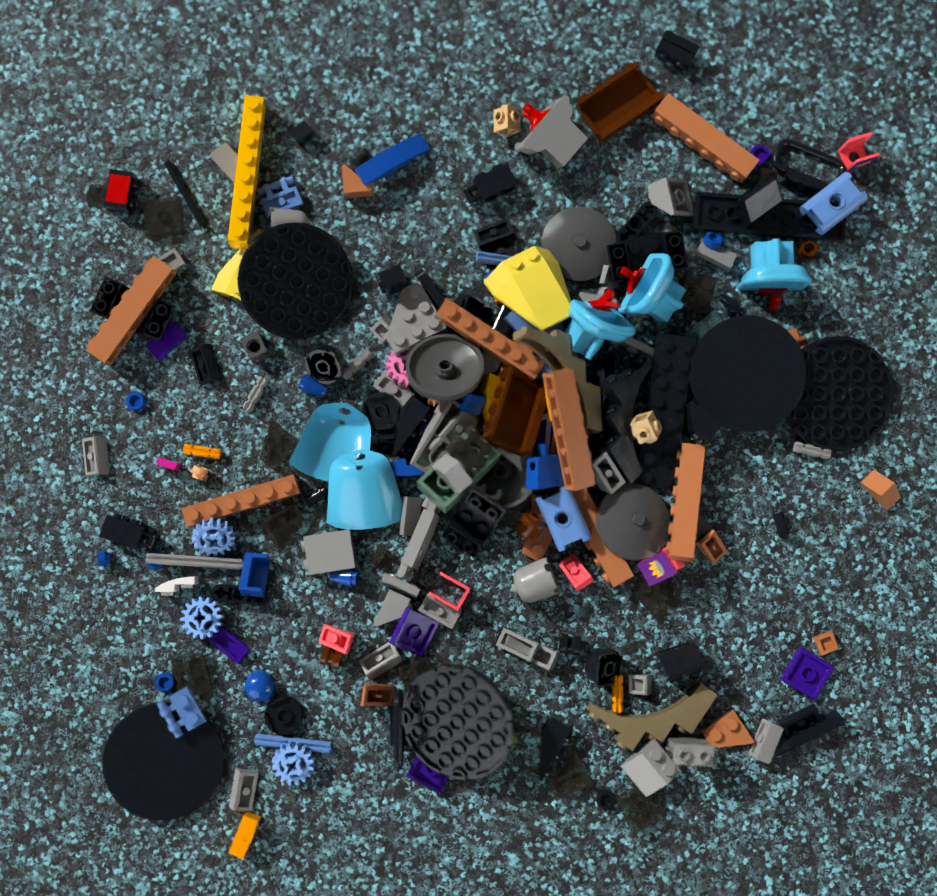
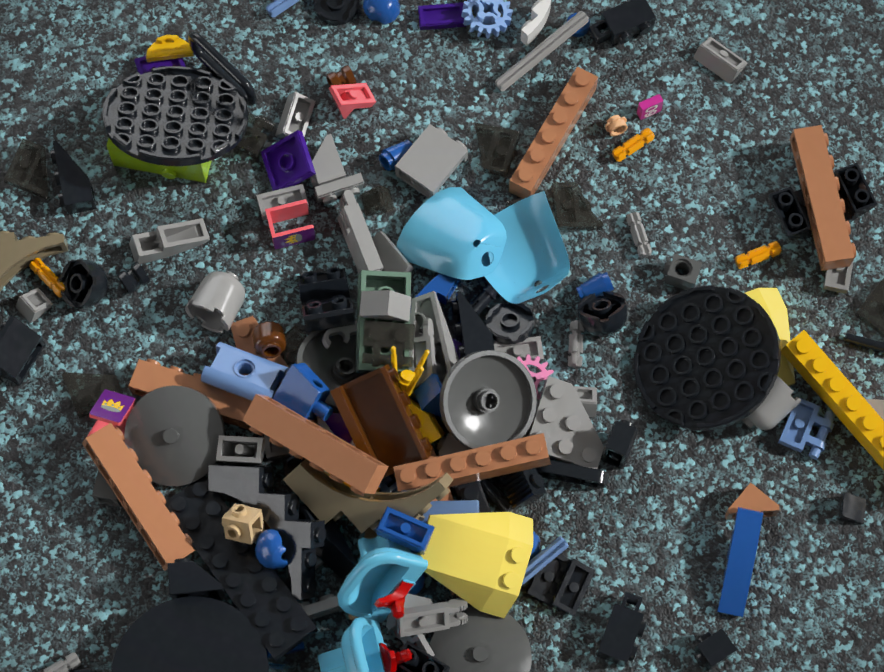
camera: 140 degrees right, 15 degrees down
blue tile [126,392,147,411] -> none
dark purple tile [146,321,188,361] -> none
black slope [189,344,222,386] -> none
light blue gear [192,518,235,557] -> none
black beam [212,584,269,605] -> none
blue panel [238,552,271,597] -> none
black pin [303,486,328,508] -> none
clear smoke slope [349,147,373,168] -> none
nougat slope [361,682,395,706] -> none
coral slope [558,553,594,592] -> none
nougat slope [695,529,728,564] -> none
black pin [772,512,791,537] -> none
none -> yellow tile [146,35,194,62]
none -> blue hair [255,529,288,569]
none -> blue slope [376,507,435,555]
none -> yellow plant [391,346,429,396]
none -> light grey hinge [396,598,468,637]
none -> black brick [694,628,737,671]
none -> light orange axle [735,241,782,269]

